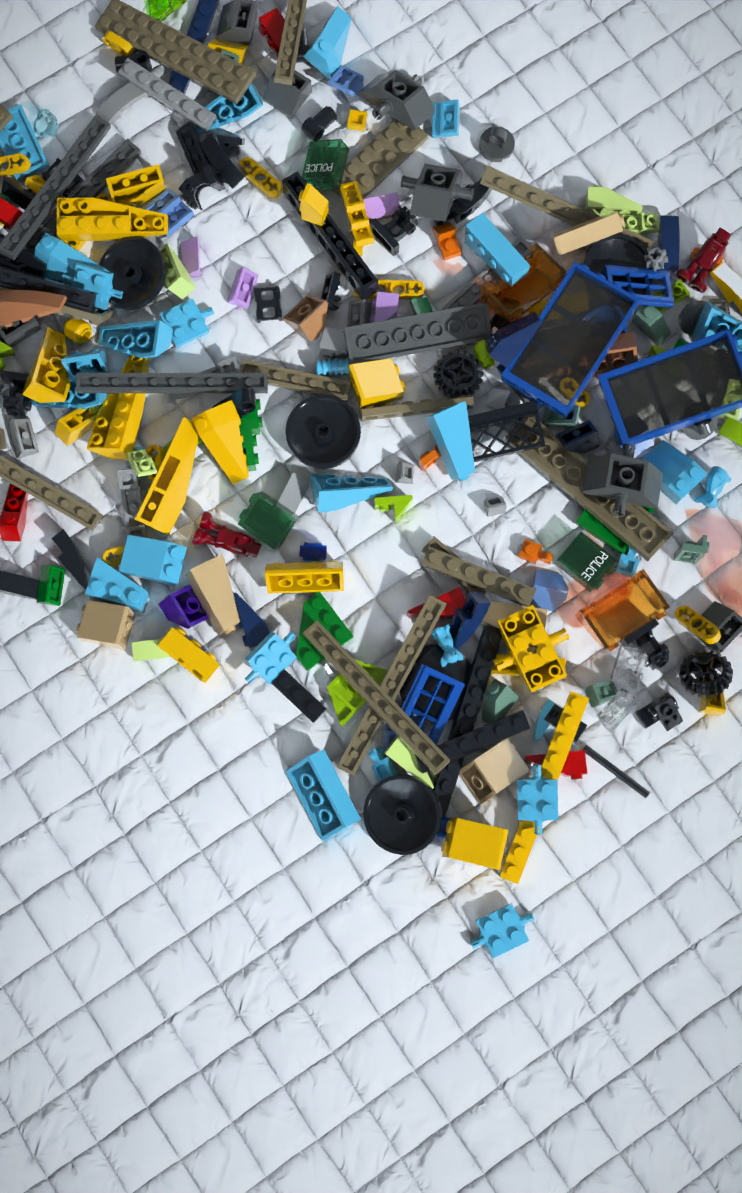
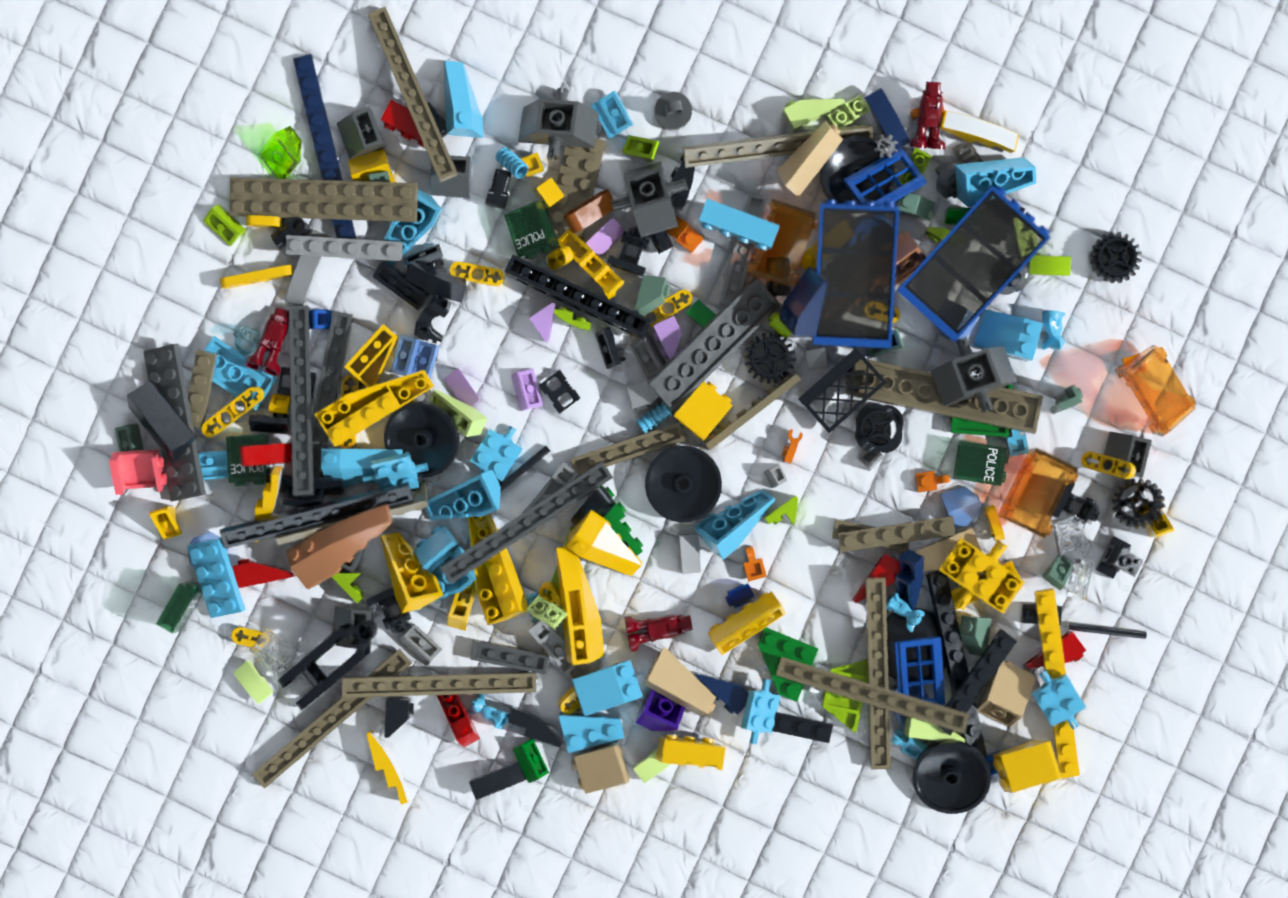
camera: 25 degrees left, 10 degrees up
yellow head [64,318,92,344] -> none
clear green brick [238,491,299,550] -> none
medium nougat slope [283,294,328,342] -> none
medium azure slope [285,750,361,841] -> none
yellow slope [299,183,329,226] -> none
medium blue slope [328,65,364,97] -> none
medium azure slope [426,401,475,482] -> none
medium azure plate [470,903,534,958] -> none
medium azure slope [533,699,554,742] -> none
black slope [556,420,600,454] -> none
none -> lime slope [203,205,246,247]
none -> yellow beam [219,265,294,289]
none -> dark red piece [244,307,289,376]
none -> blue slope [309,309,332,330]
none -> medium azure animal [467,694,510,729]
none -> dark grey plate [470,640,550,674]
none -> medium azure piece [496,147,528,178]
none -> black bar [499,445,550,493]
none -> lavender slope [529,303,556,343]
none -> yellow panel [533,177,564,208]
none -> yellow beam [546,246,573,270]
none -> lime slope [554,307,591,332]
none -> dark orange beam [564,189,614,233]
none -> lime slope [622,135,659,163]
none -> sand green slope [634,275,670,316]
none -> black piece [649,231,673,254]
none -> orange plate [743,546,767,582]
none -> black piece [855,404,904,453]
none -> yellow beam [984,505,1005,542]

